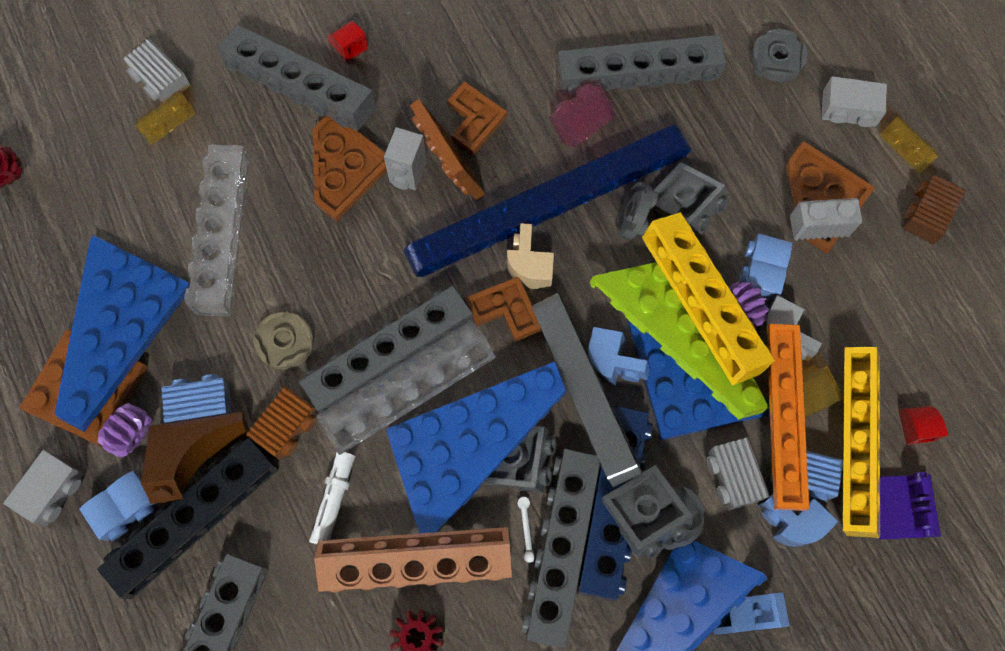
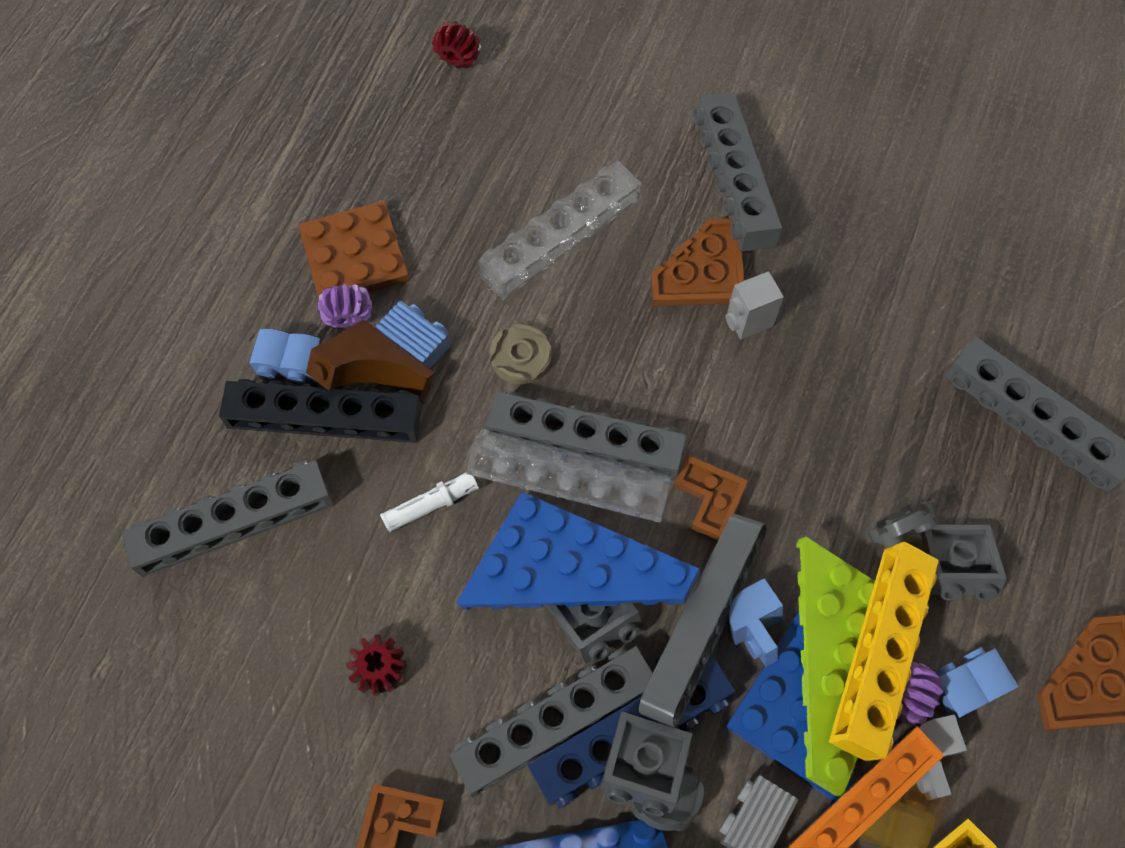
camera: 50 degrees right, 5 degrees down
light grey brick [3,450,85,527] -> none
blue wing [55,235,191,432] -> none
light grey brick [124,39,191,105] -> none
clear yellow hinge [134,92,196,145] -> none
dark orange brick [246,386,318,460] -> none
nougat brick [314,527,512,592] -> none
red brick [328,21,368,63] -> none
clear blue beam [403,125,691,278] -> none
dark orange plate [410,99,486,201] -> none
dark orange plate [447,82,508,156] -> none
tan brick [507,223,554,290] -> none
white hinge [517,497,536,563] -> none
clear pink brick [549,84,616,147] -> none
light grey brick [790,198,862,241] -> none

